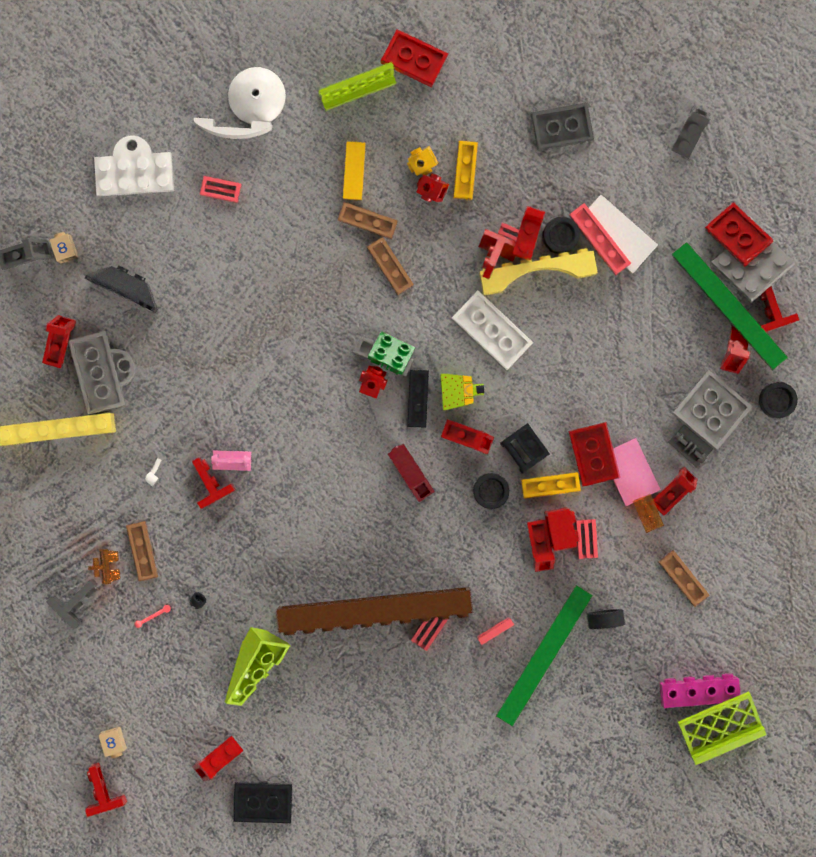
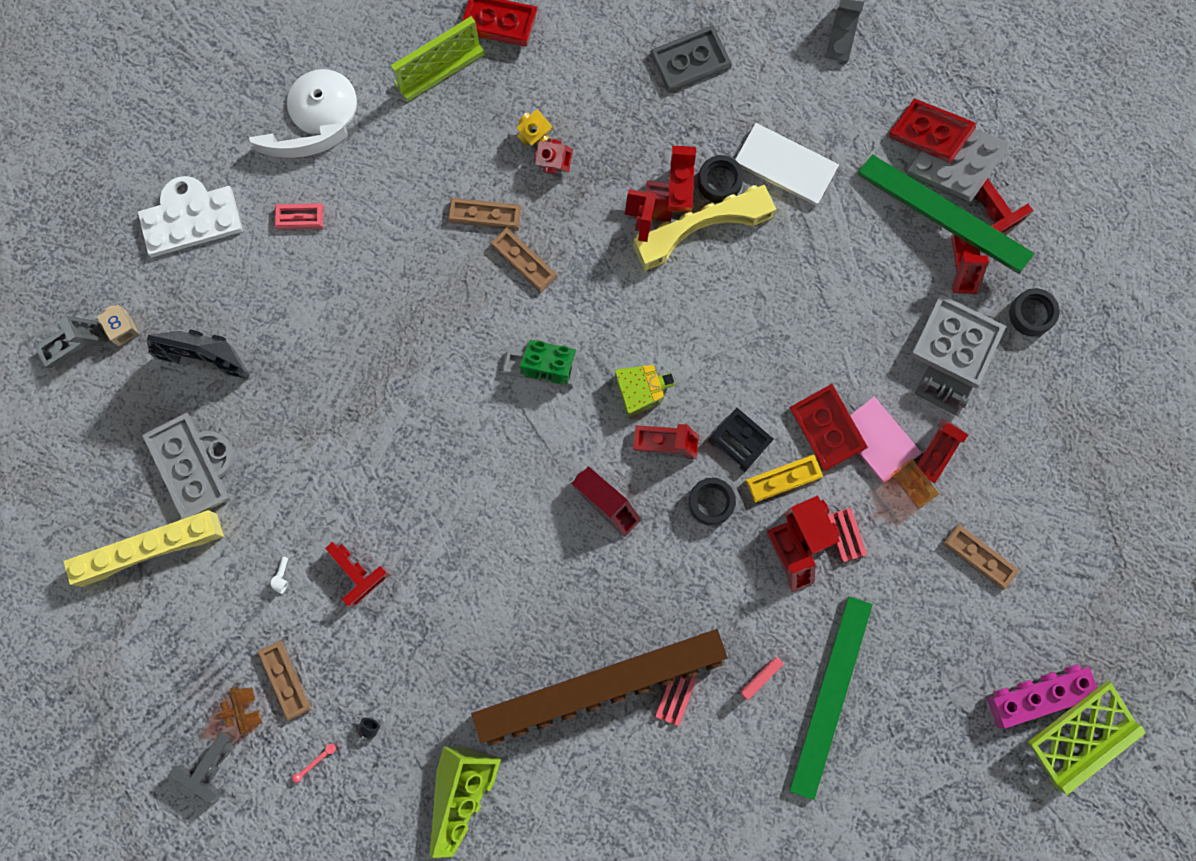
camera: 10 degrees left, 10 degrees down
red bracket [42,315,76,368] -> none
bright pink hinge [211,450,251,471] -> none
yellow tile [343,141,366,201] -> none
red brick [359,365,388,399] -> none
black tile [407,370,429,428] -> none
white tile [452,290,533,370] -> none
yellow tile [453,141,478,200] -> none
coral tile [569,203,631,276] -> none
black tyre [587,609,625,629] -> none

